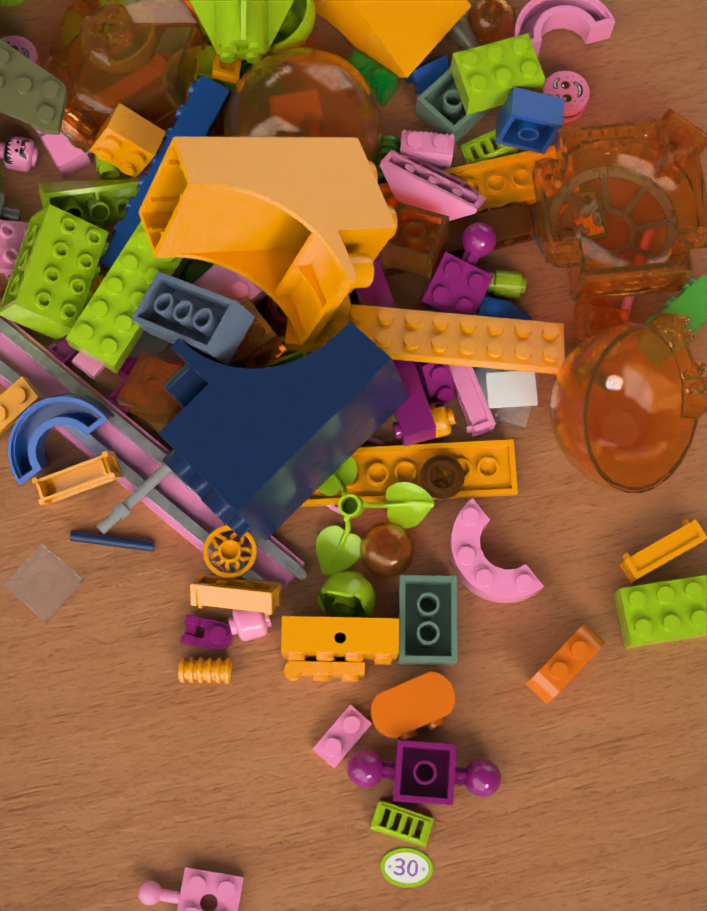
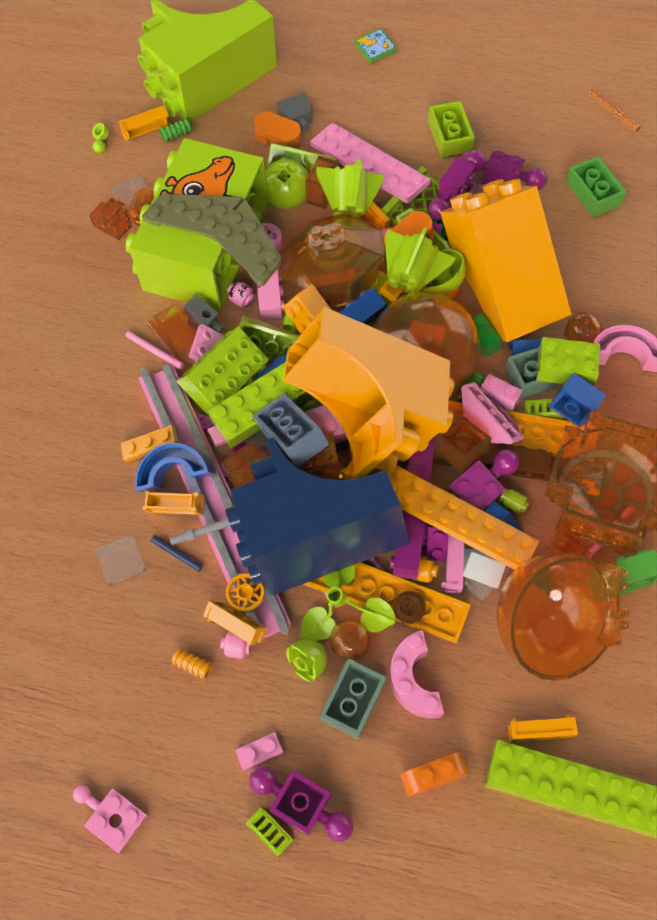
camera: 30 degrees right, 10 degrees down
clear orange wing [61,106,100,153] -> none
magenta plate [180,615,233,651] -> none
light orange brick [281,616,399,665] -> none
light orange plate [284,661,365,682] -> none
orange brick [370,671,455,741] -> none
sticker [380,848,433,888] -> none
dark tan cone [447,16,481,50] -> none
bright pink head [542,71,590,123] -> none

